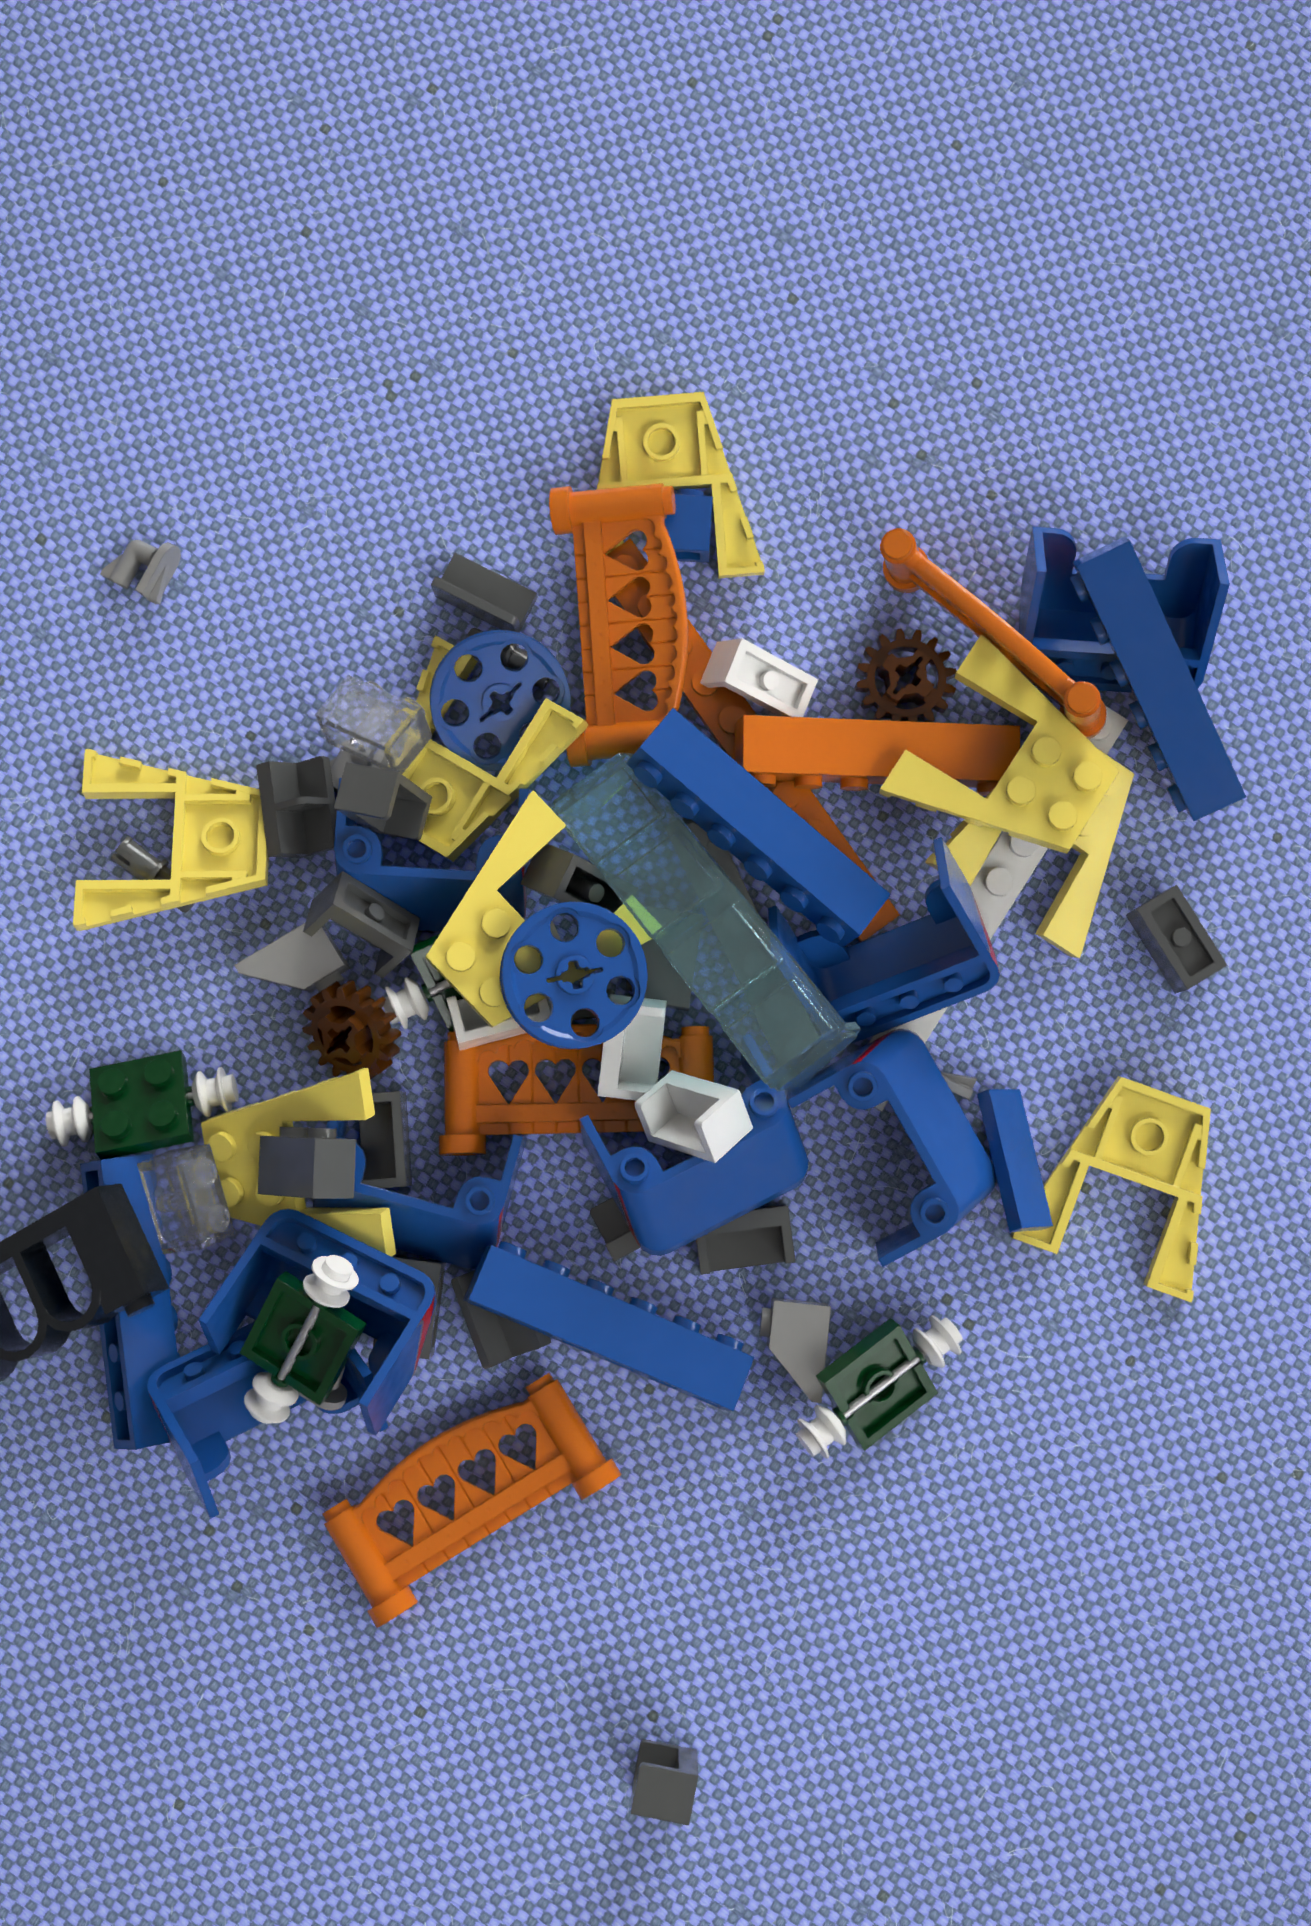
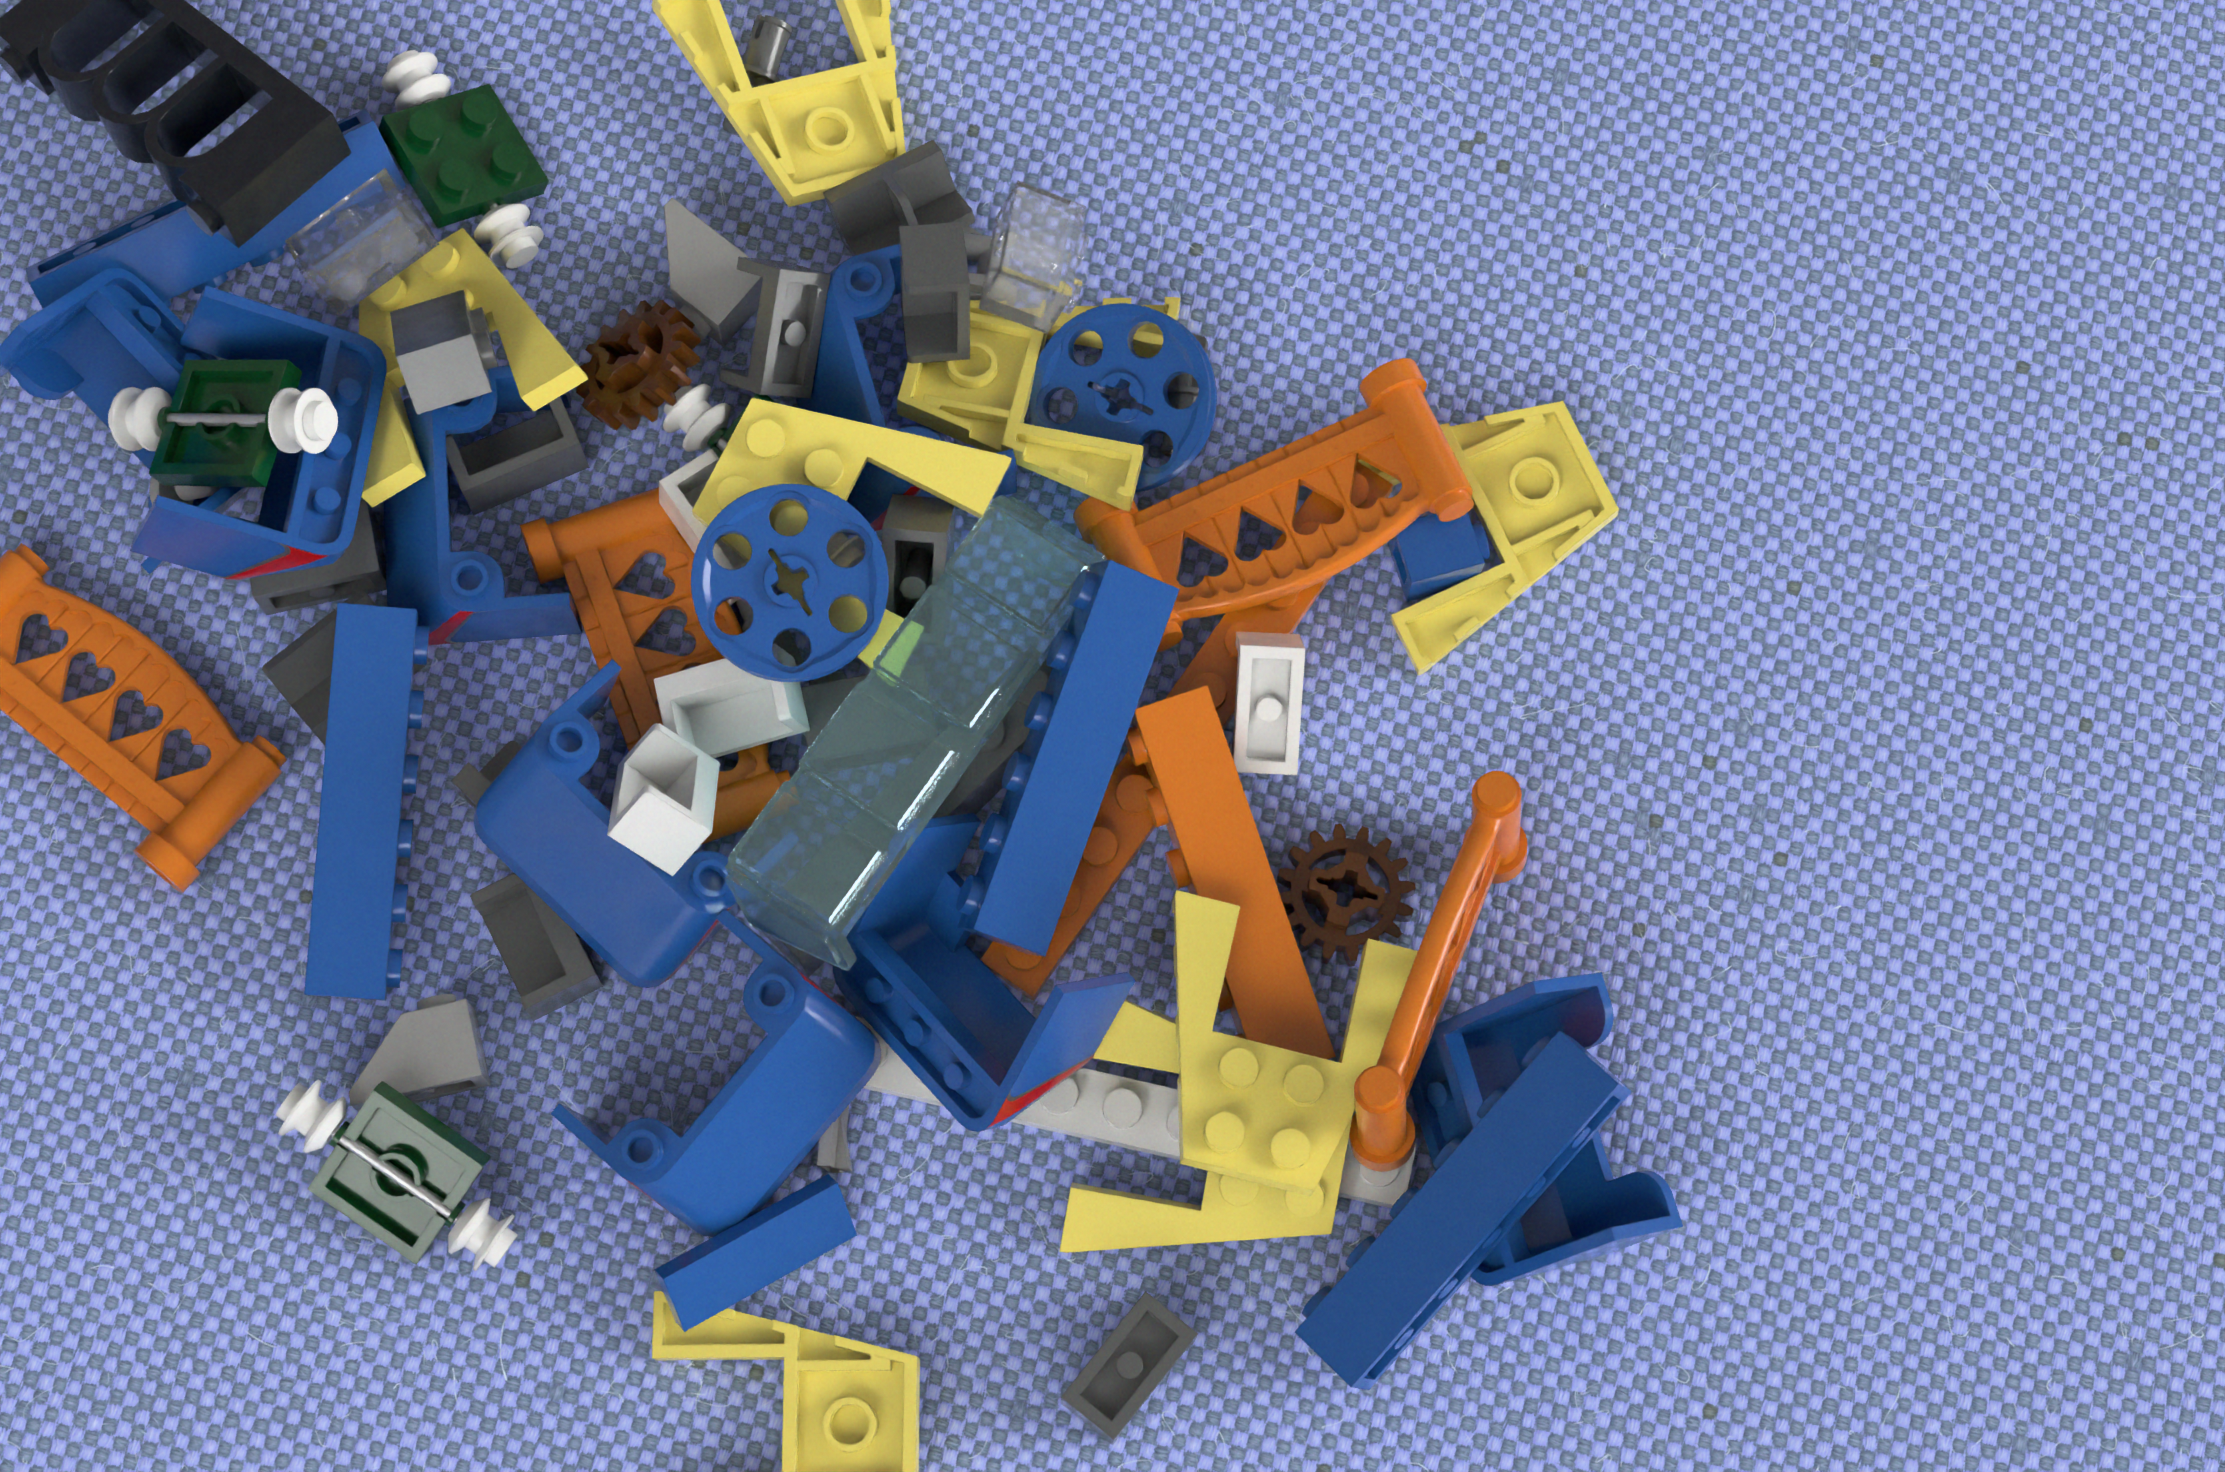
camera: 65 degrees right, 10 degrees down
dark grey panel [431,553,538,632] -> none

